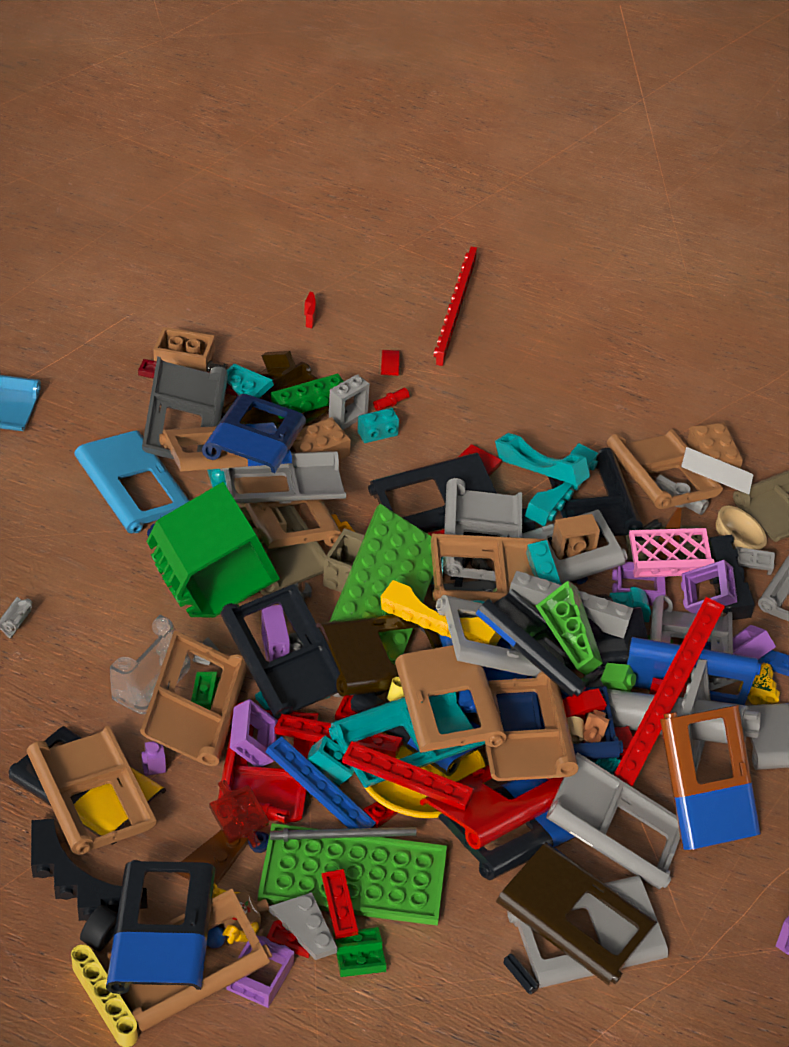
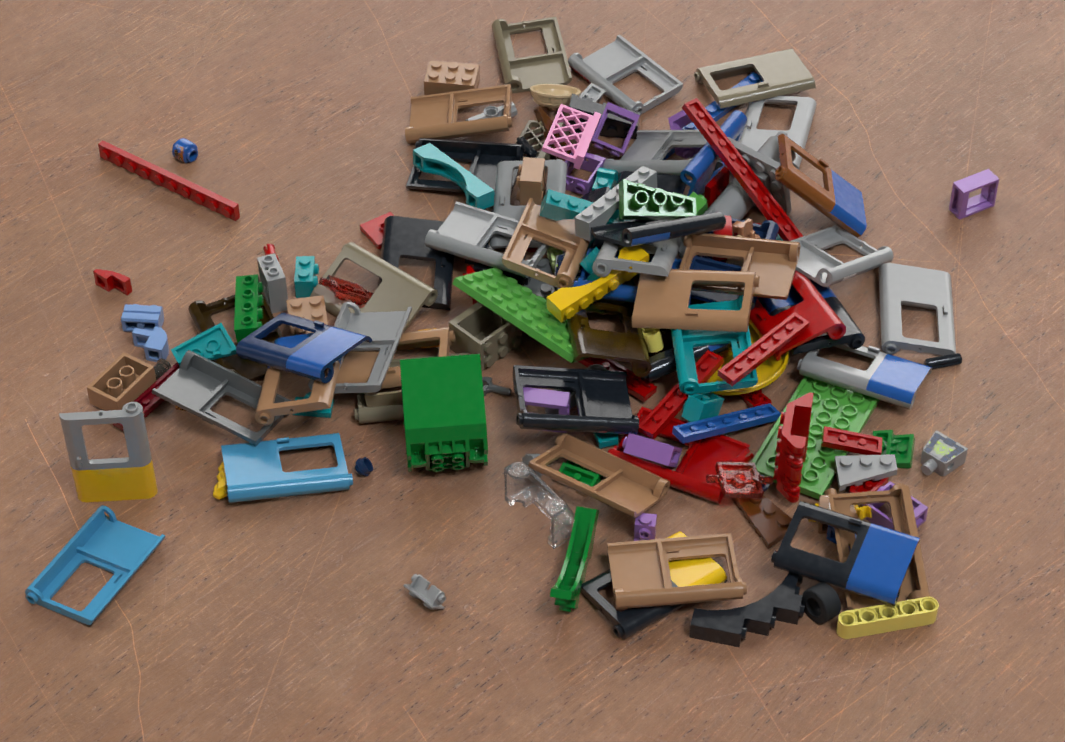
camera: 65 degrees left, 0 degrees up
dark brown panel [258,351,296,377] -> none
flat silver bar [270,827,416,842] -> none
red slope [381,350,399,376] -> none
teal arch [495,433,590,486] -> none
dark brown piece [496,842,657,986] -> none
white sticker [681,447,753,494] -> none
none -> piece [59,402,158,503]
none -> medium blue brick [121,304,164,332]
none -> medium blue brick [132,326,169,363]
none -> blue head [172,138,198,164]
none -> dark tan piece [310,242,438,333]
none -> clear red plate [319,275,373,305]
none -> green arch [550,506,599,612]
none -> red slope [773,392,814,503]
none -> piece [797,334,932,409]
none -> light grey torso [920,430,968,476]

